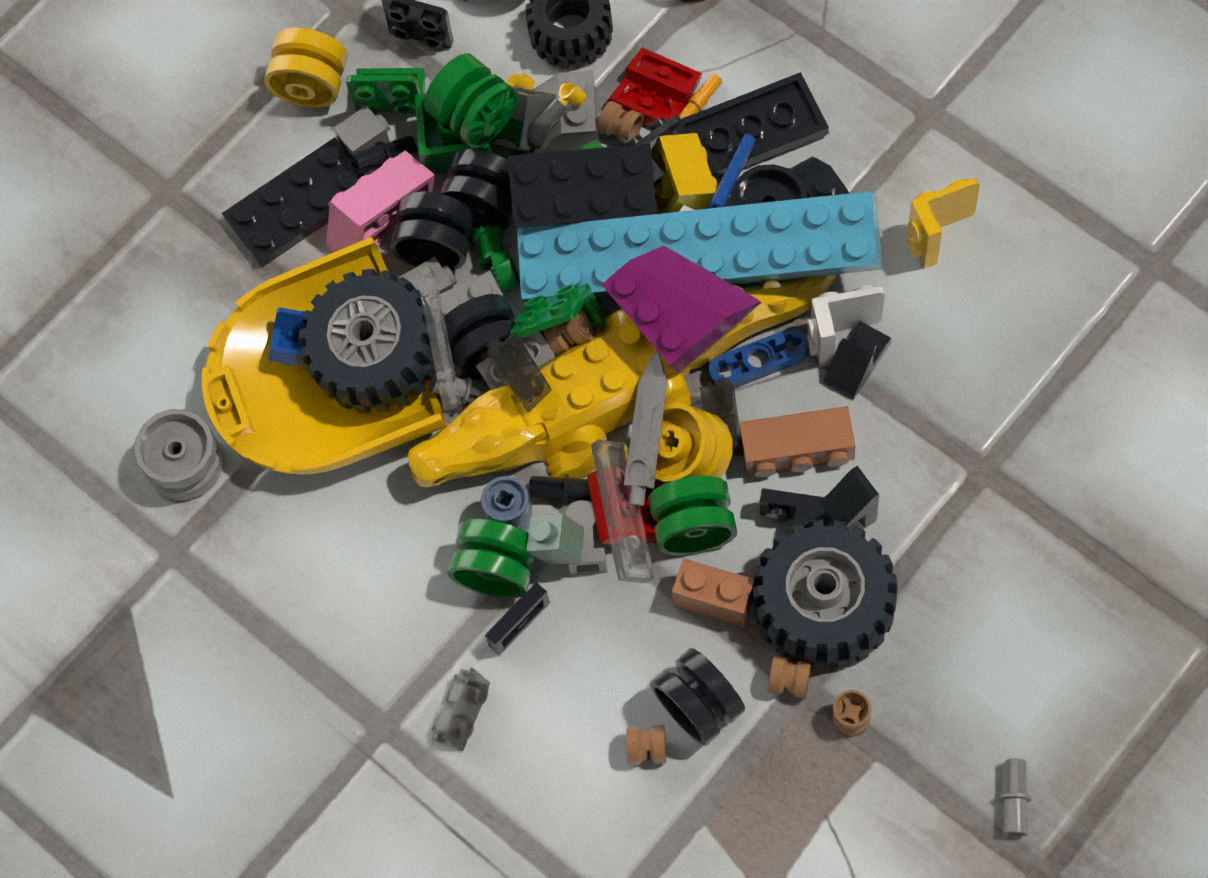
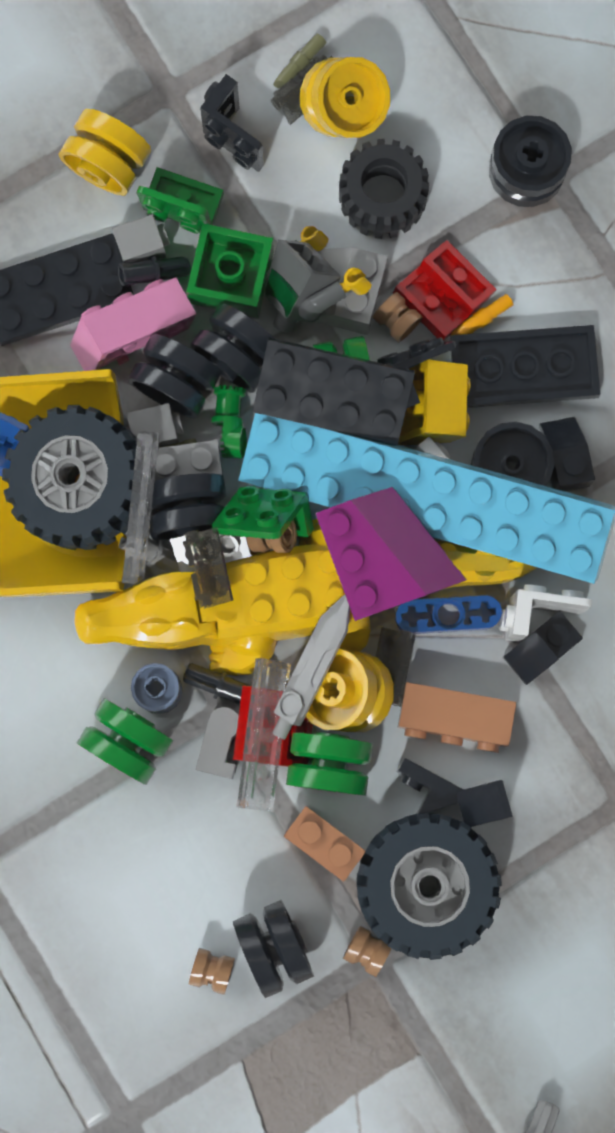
camera: 10 degrees right, 15 degrees up
green wheel [424,53,518,148] -> none
clear smoke hinge [431,668,491,751] -> none
black tile [485,582,550,656] -> none
sand green brick [526,514,584,565] -> none
blue piece [709,134,756,208] -> none
medium nougat wheel [832,690,871,737] -> none

